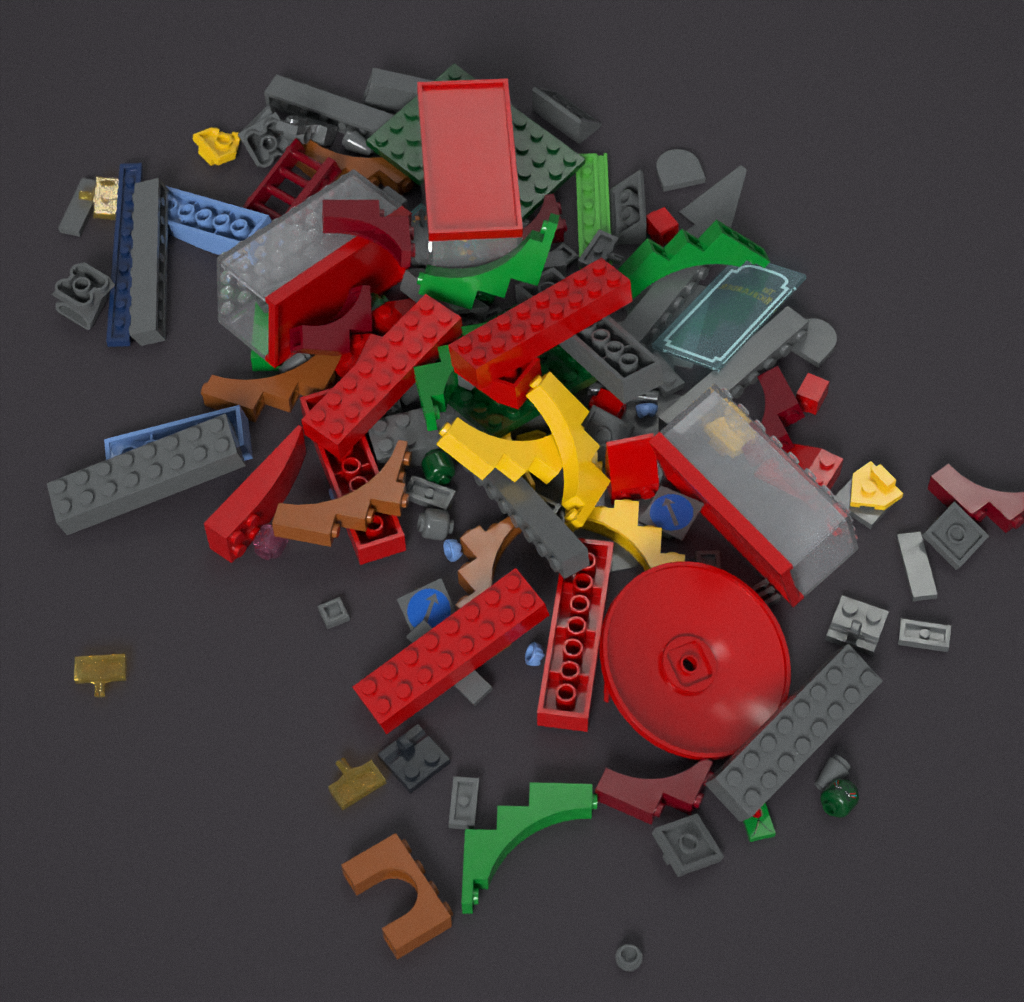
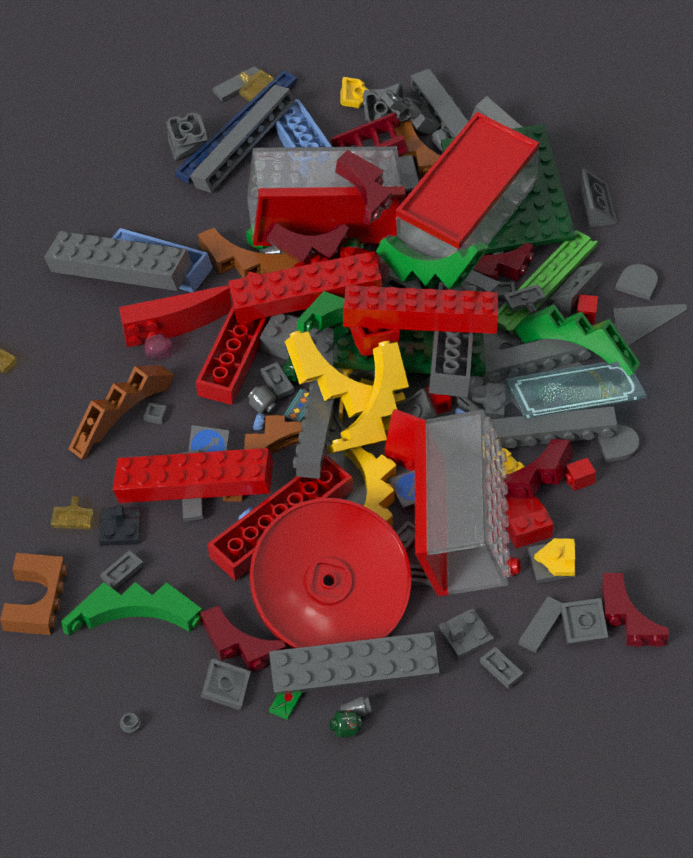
camera: 40 degrees right, 5 degrees down
dark orange arch [272,440,412,547] -> none
none -> dark orange arch [69,365,174,459]
none -> dark grey tile [283,389,311,422]

